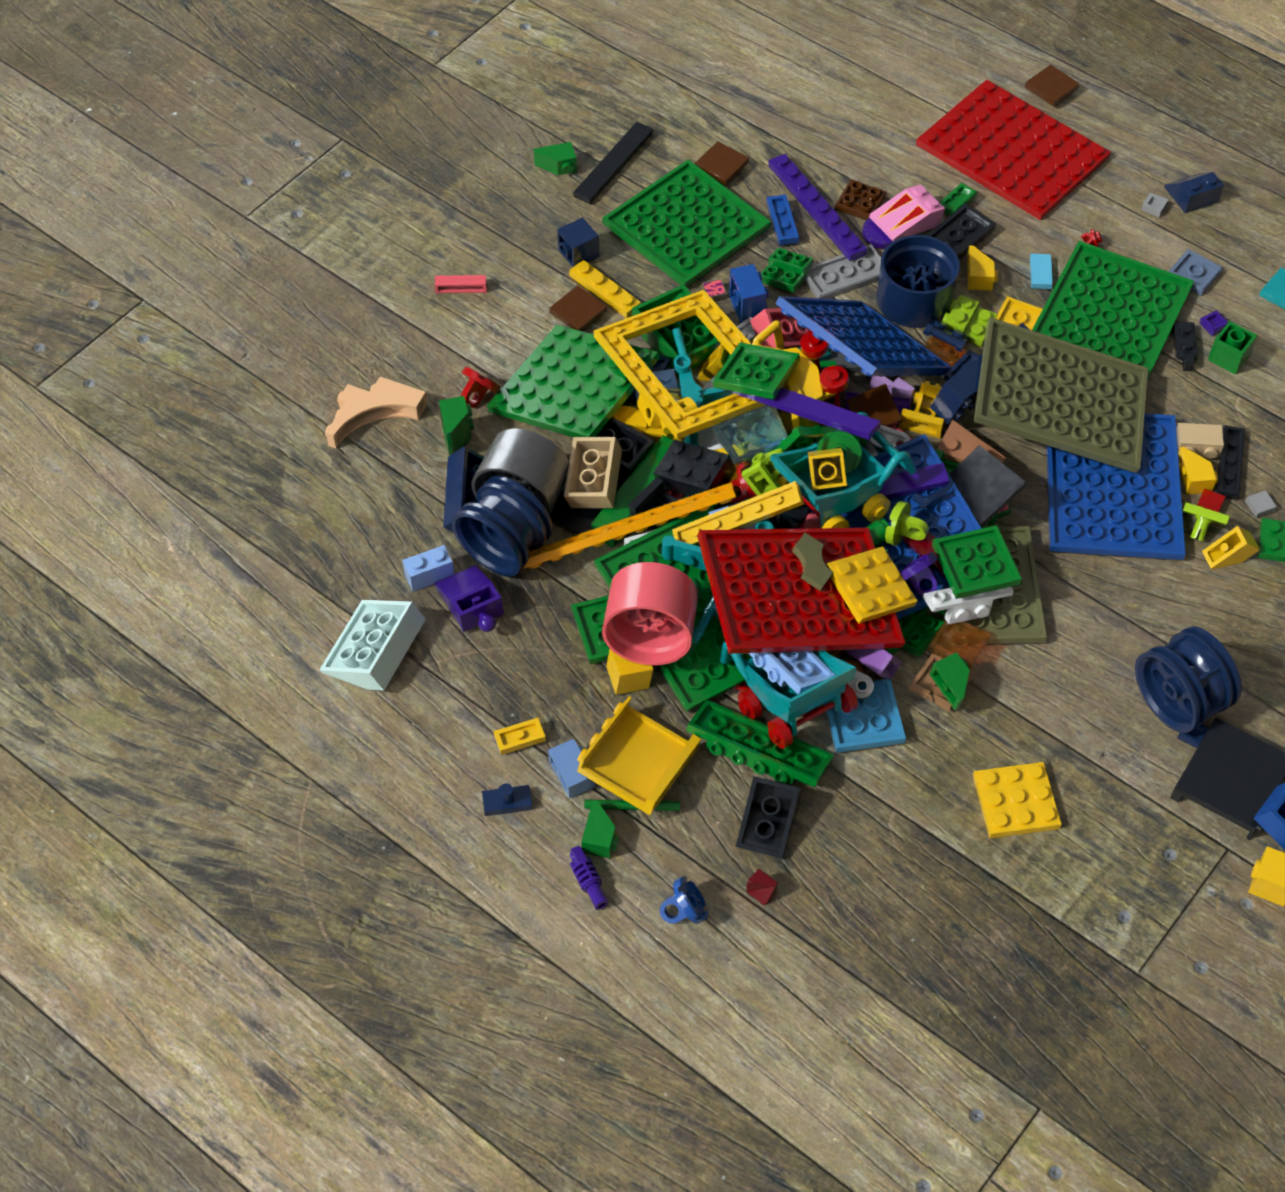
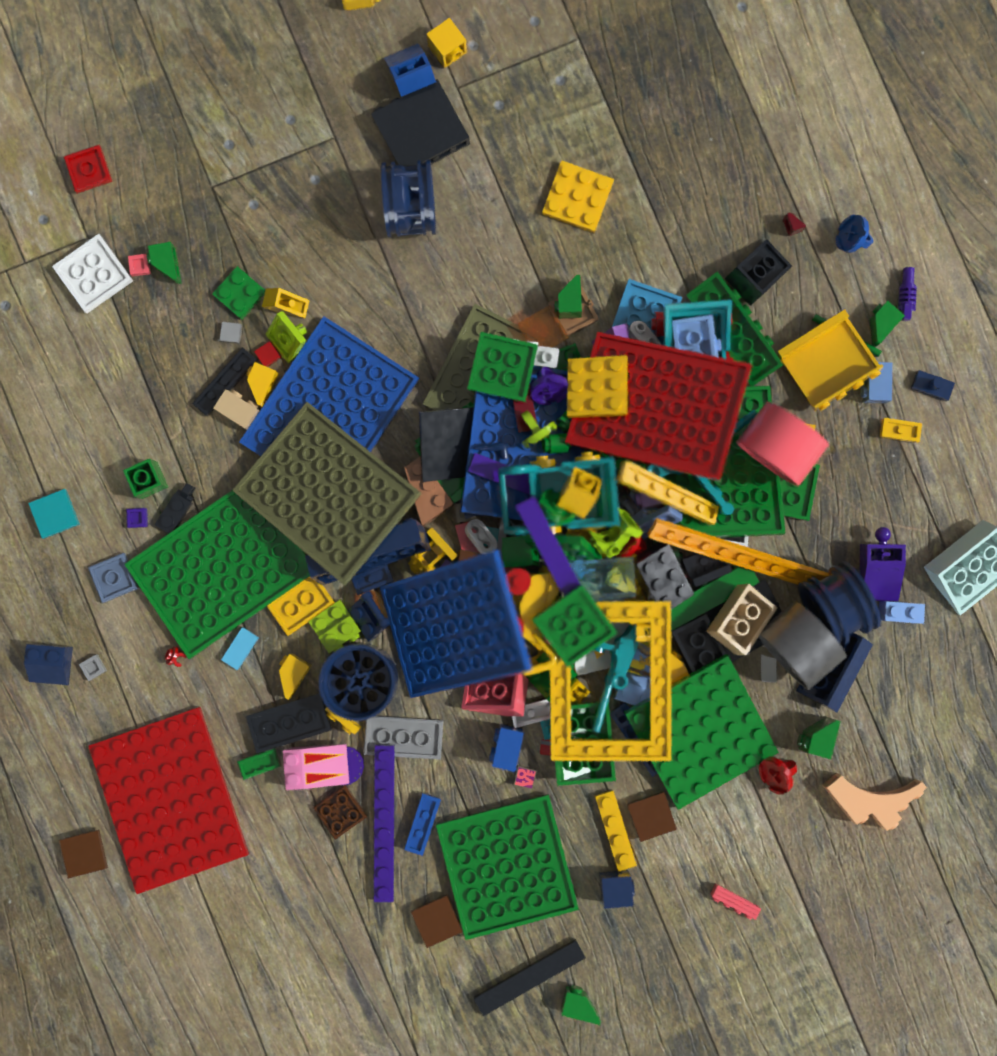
camera: 155 degrees left, 30 degrees up
green slope [761,248,813,293] -> none
olive tile [792,533,833,591] -> none

